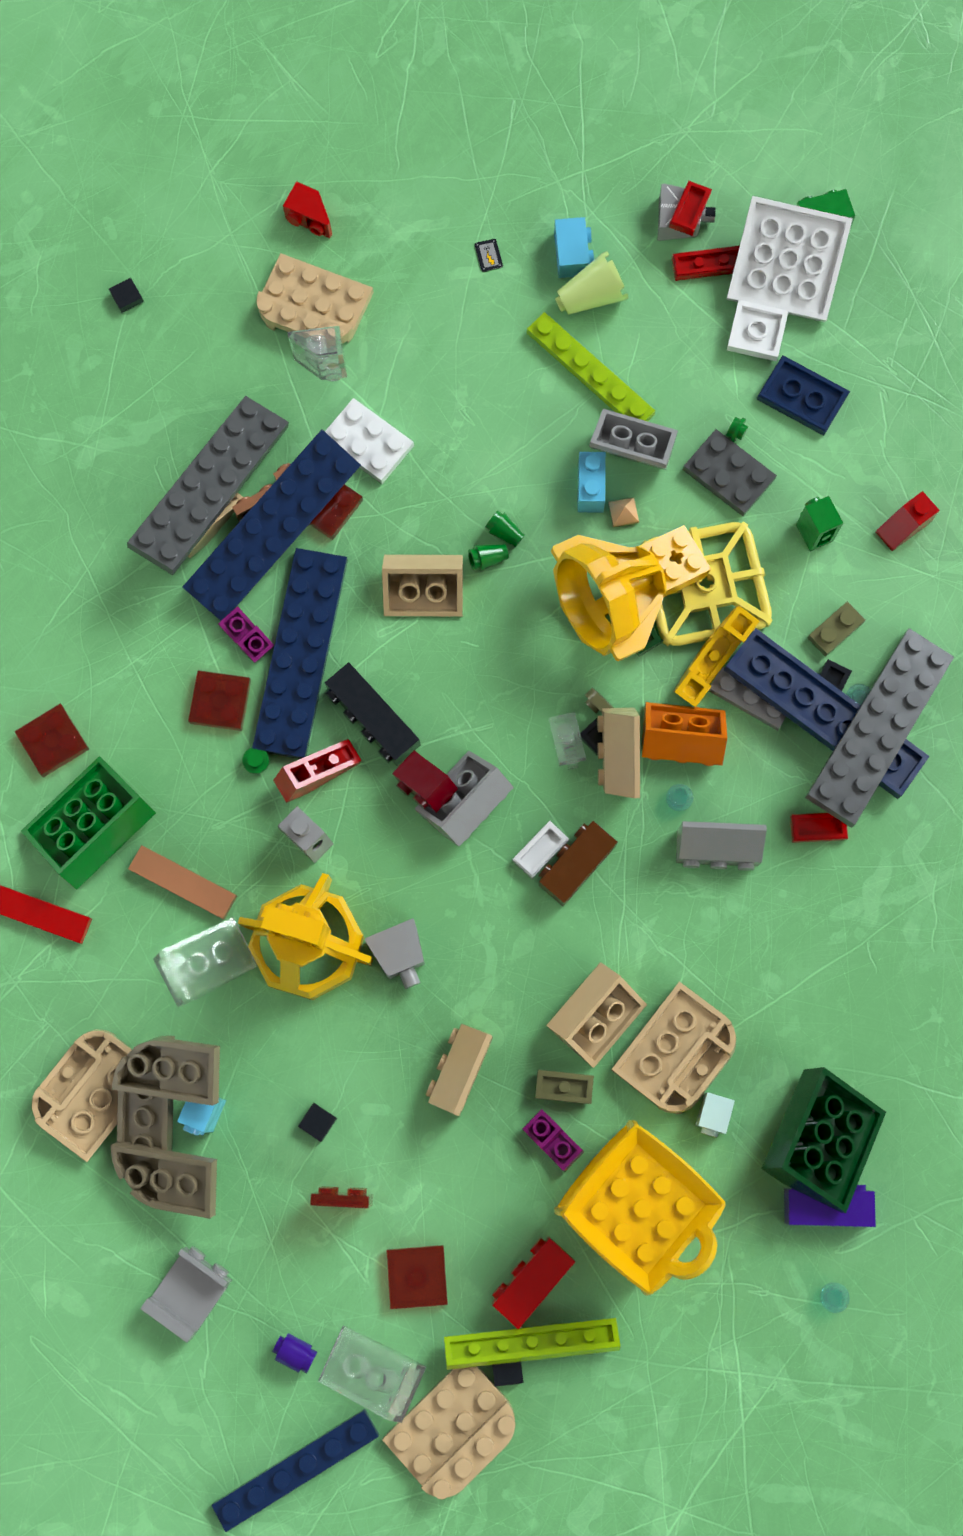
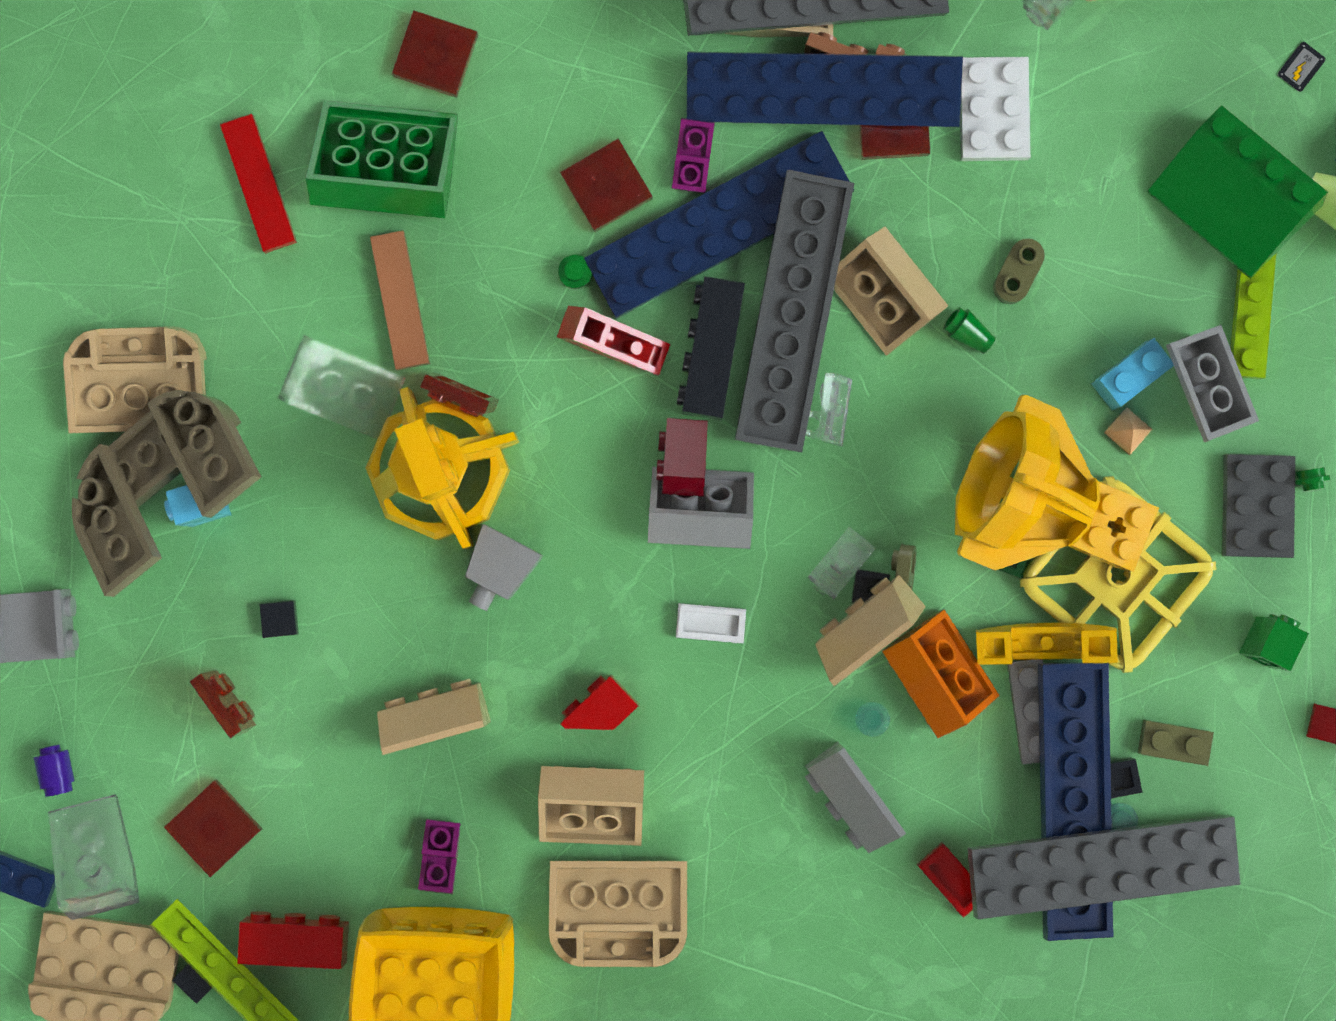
camera: 50 degrees right, 10 degrees up
light grey torso [278,806,333,863] -> none
green cone [485,510,525,547] -> none
olive plate [535,1070,594,1104] -> none
reddish brown brick [538,821,618,906] -> none
light aqua brick [695,1092,735,1138] -> none
none -> clear red plate [420,373,499,417]
none -> red slope [560,675,639,730]
none -> dark grey plate [734,170,854,453]
none -> clear plate [806,373,852,446]
none -> olive plate [993,238,1045,304]
none -> green slope [1147,105,1328,279]

